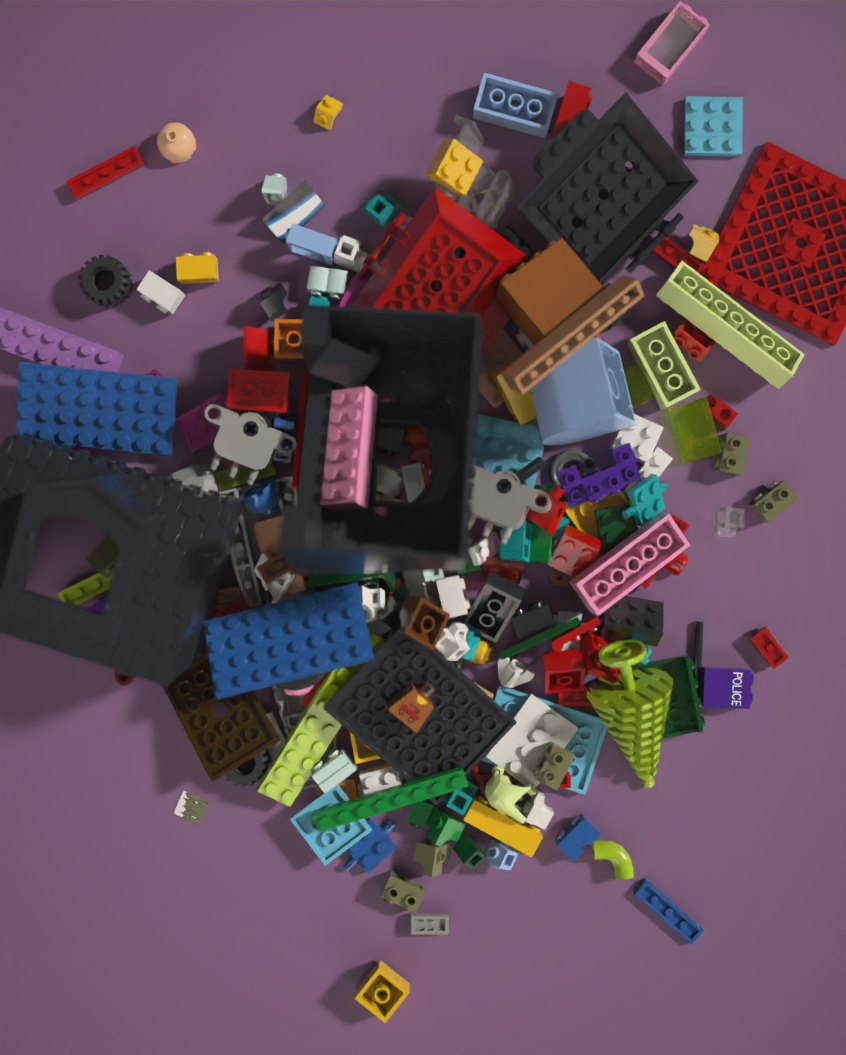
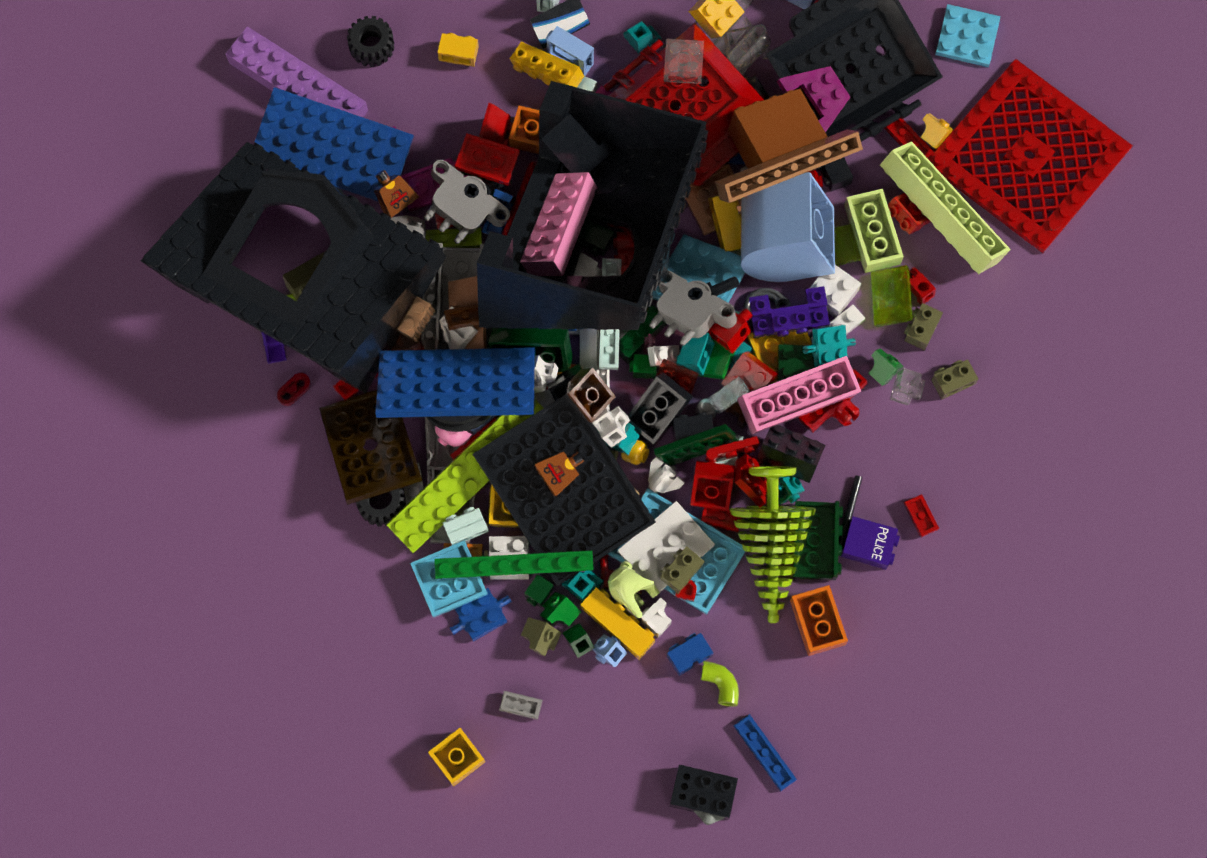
camera: 15 degrees right, 15 degrees down
white brick [136,270,185,314] -> none
sticker [174,791,209,824] -> none
blue cylinder [241,478,281,515] -> none
black brick [255,282,288,322] -> none
white brick [333,235,367,272] -> none
olive brick [381,871,426,913] -> none
white brick [436,574,470,618] -> none
none -> dark orange torso [374,170,419,218]
none -> light nougat brick [397,296,436,342]
none -> yellow brick [509,41,584,87]
none -> clear brick [664,39,704,84]
none -> black piece [669,765,738,825]
none -> white hat [695,399,716,419]
none -> clear light blue plate [708,376,750,414]
none -> magenta wing [776,66,850,132]
none -> orange brick [790,585,848,656]
none -> green brick [868,348,904,386]

